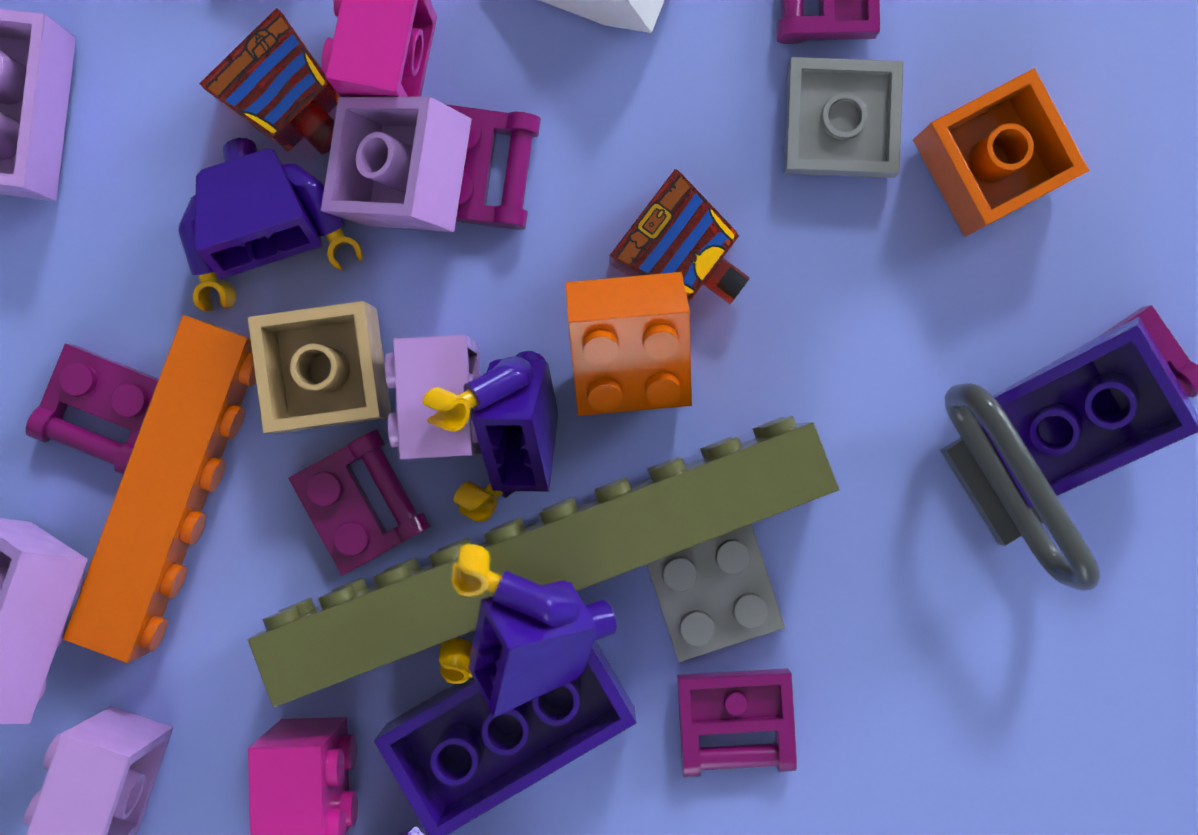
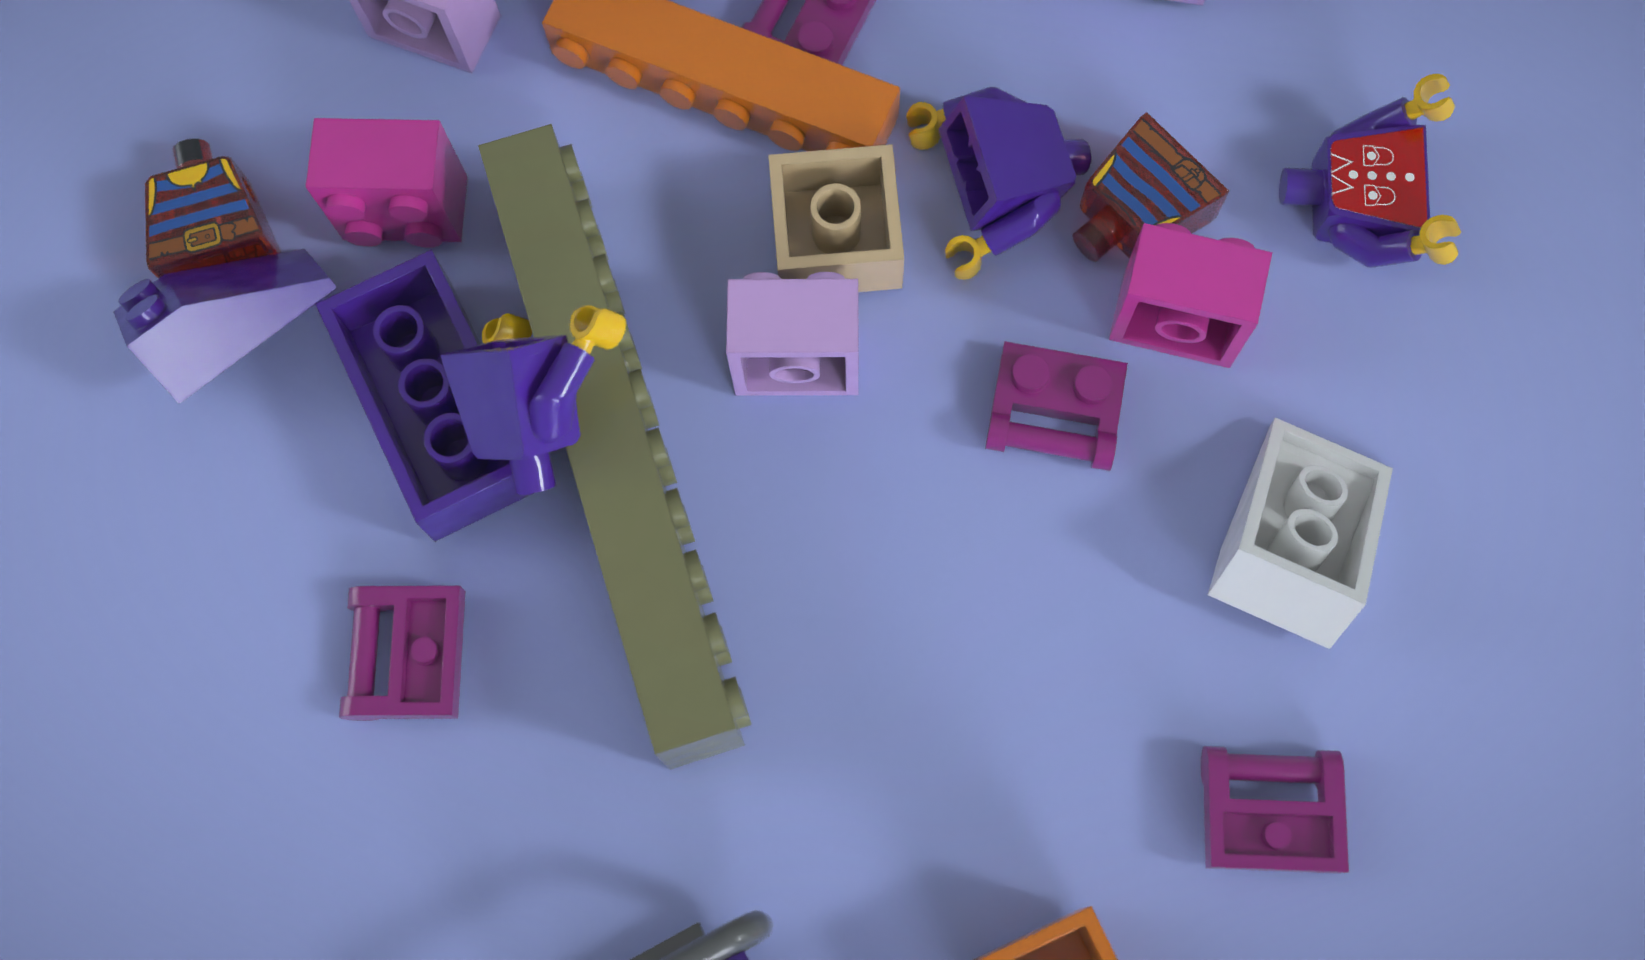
camera: 90 degrees right, 15 degrees down
magenta plate [288,429,431,576] -> none
lavender brick [321,97,472,232] -> none
dark purple torso [422,351,558,522] -> none
orange brick [566,272,692,416] -> none
torso [609,169,750,305] -> none
light grey plate [647,524,785,662] -> none
light grey plate [784,57,904,178] -> none

